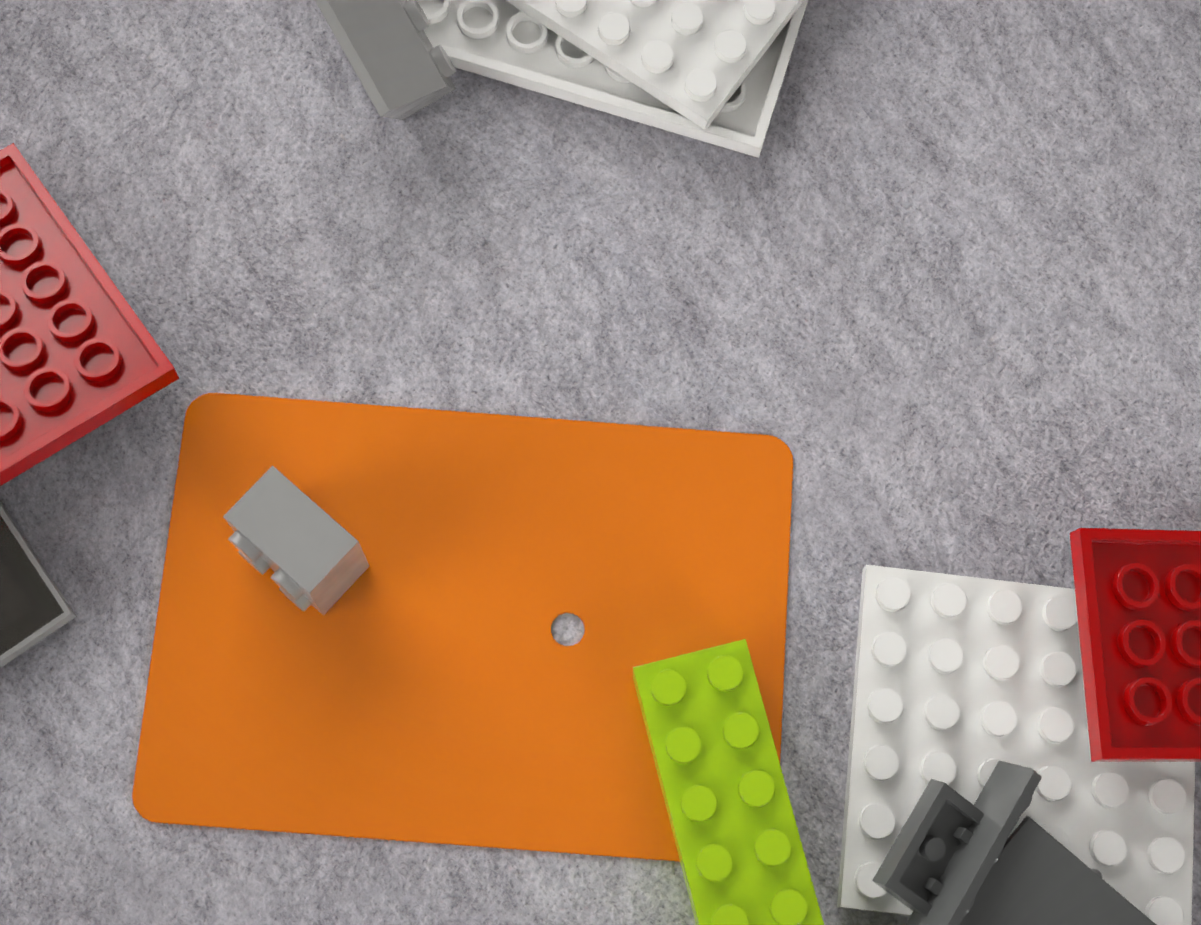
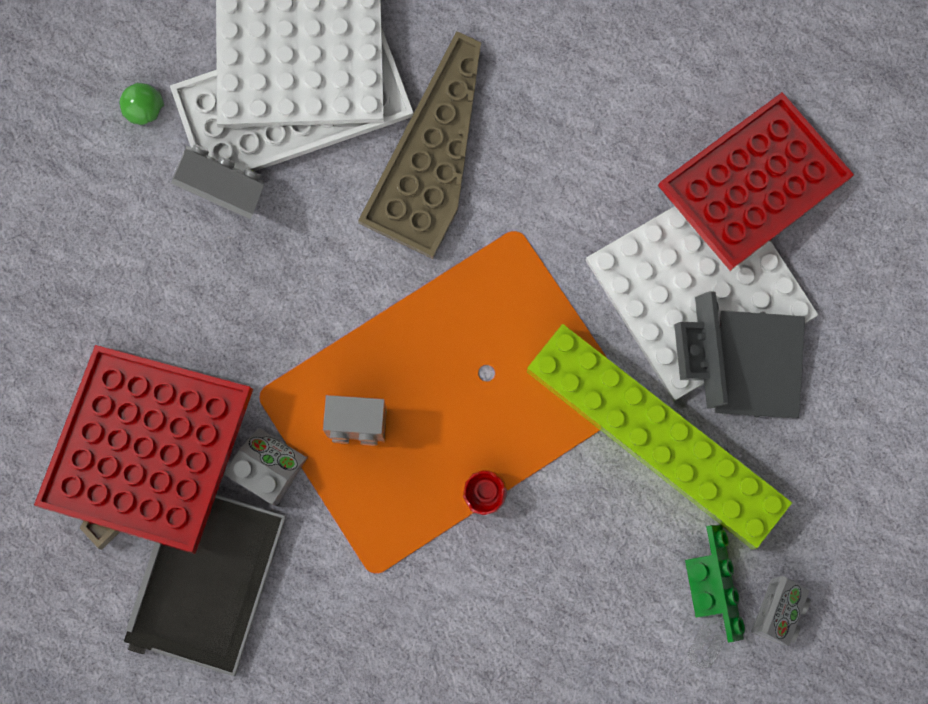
camera: 30 degrees left, 5 degrees up
none -> light grey slope [224,428,307,506]
none -> dark tan wing [358,31,481,259]
none -> red hair [463,470,507,515]

